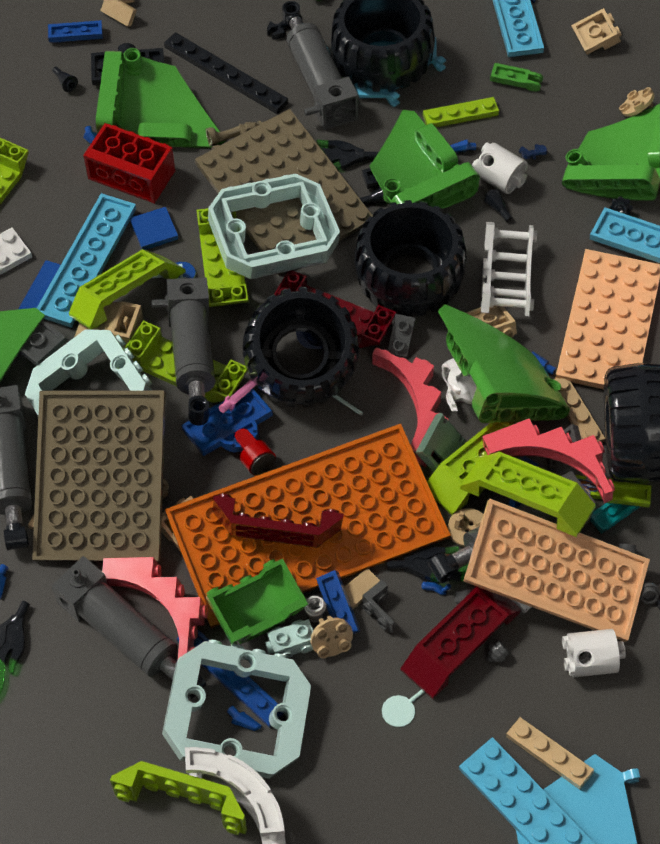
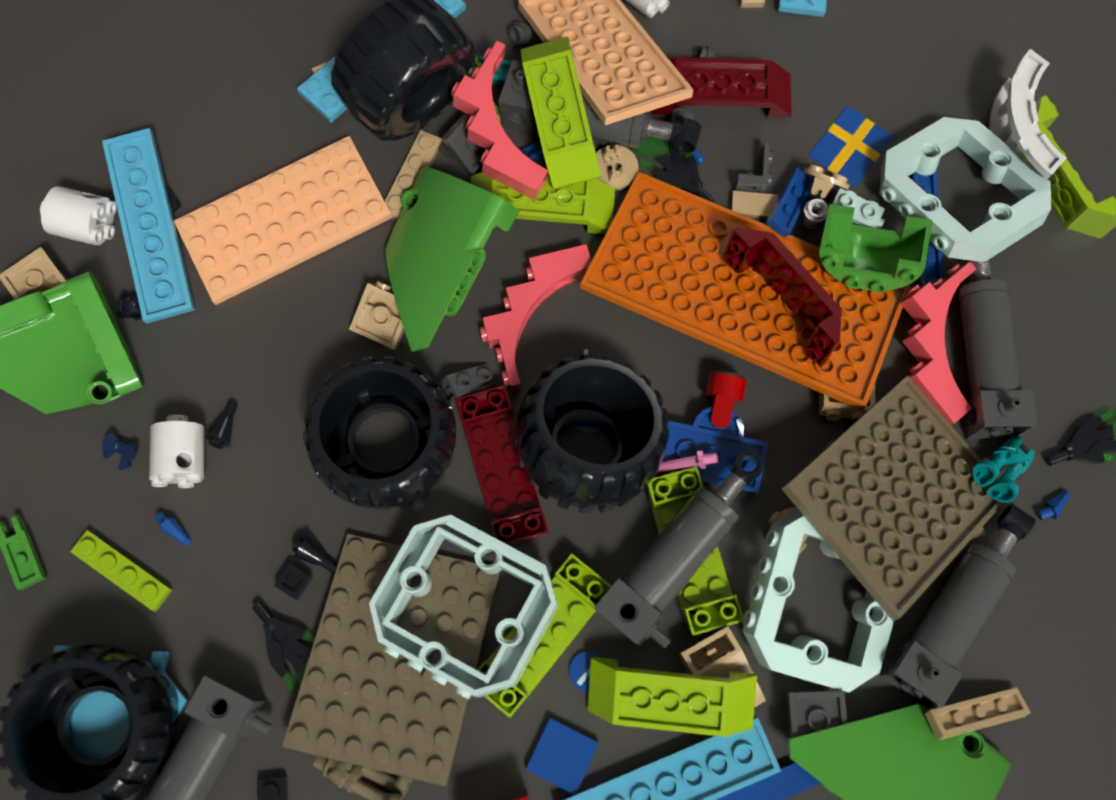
camera: 135 degrees left, 15 degrees up
blue bar [227,706,262,731] -> none
bright green panel [369,110,480,209] -> none
light aqua piece [382,689,425,727] -> none
sand green container [415,413,466,472] -> none
white hair [442,358,476,412] -> none
white fence [481,222,537,316] -> none
blue bar [532,351,556,375] -> none
none -> blue sticker [808,106,894,188]
none -> teal piece [973,436,1035,503]

